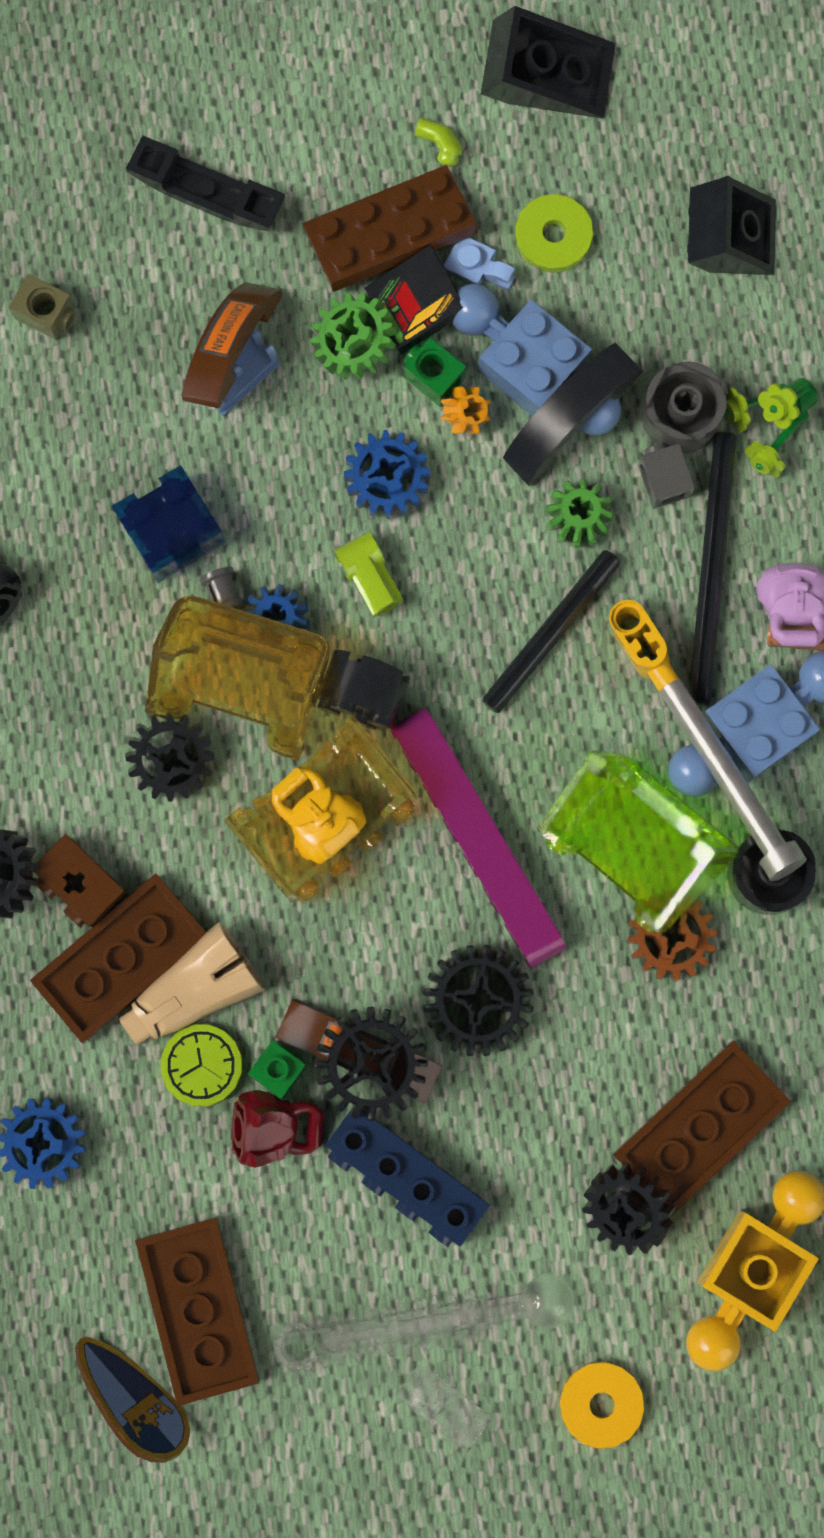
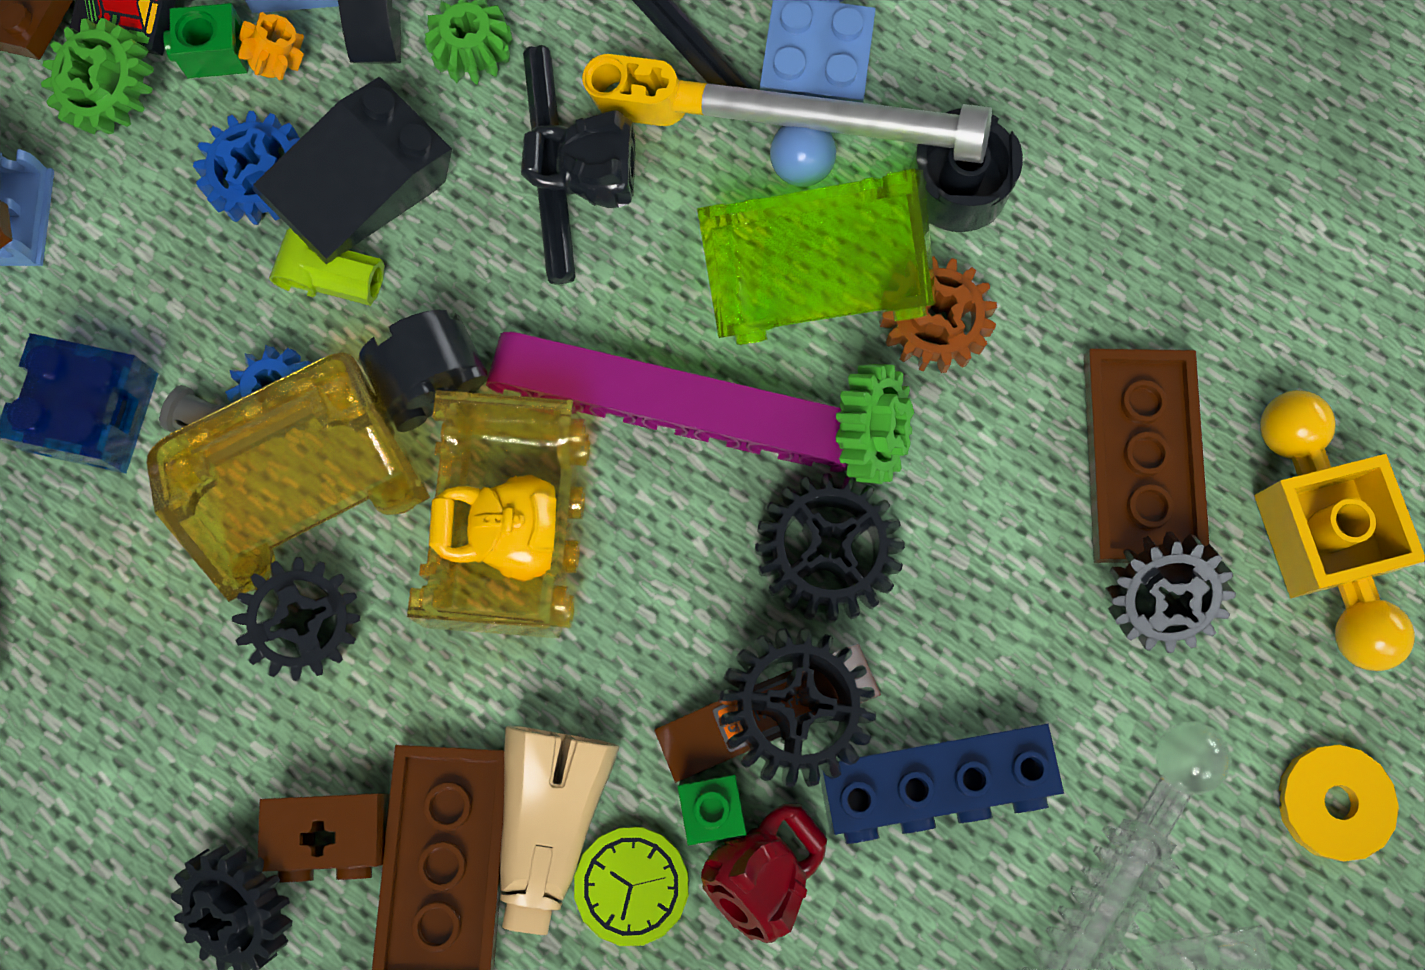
camera: 50 degrees left, 5 degrees down
none -> black slope [253,76,452,264]
none -> black piece [521,110,636,208]
none -> bright green gear [836,364,914,484]

